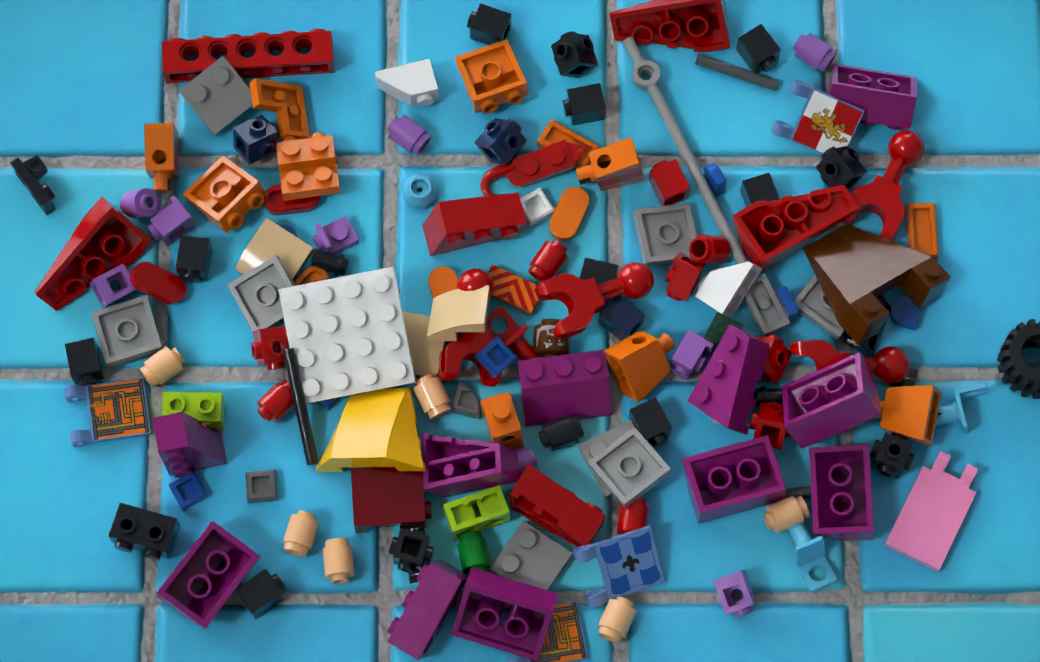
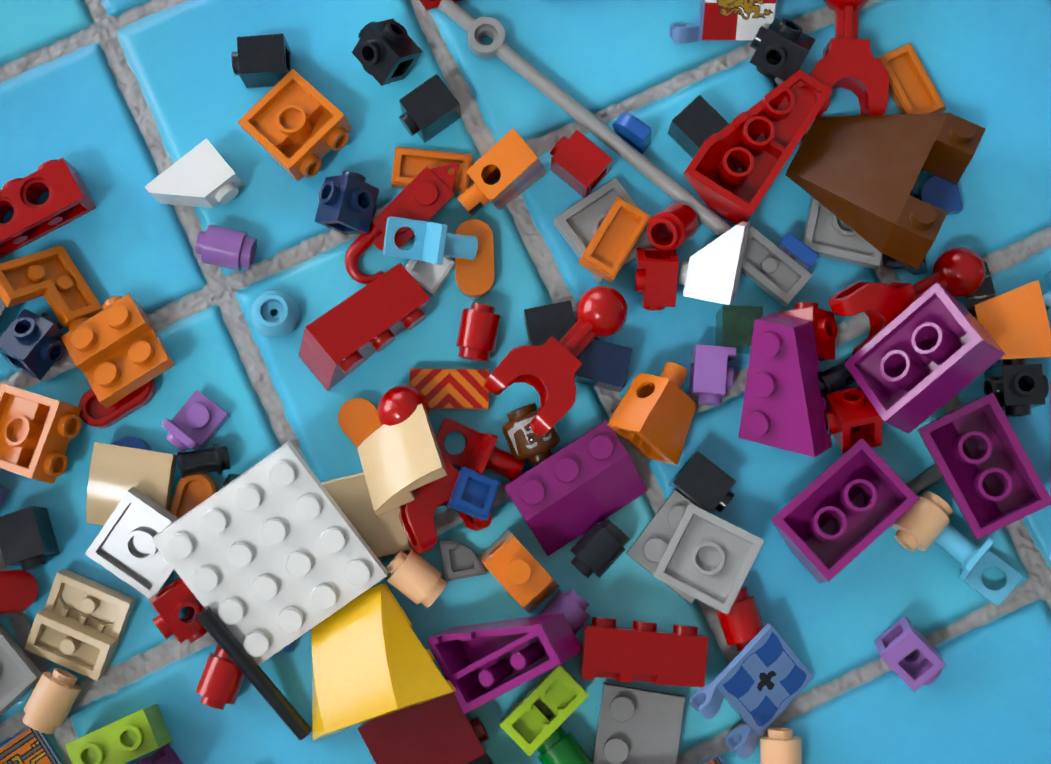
camera: 25 degrees left, 10 degrees up
none -> tan slope [24,568,137,681]
none -> medium azure bracket [383,216,478,265]
none -> orange tile [578,197,651,284]

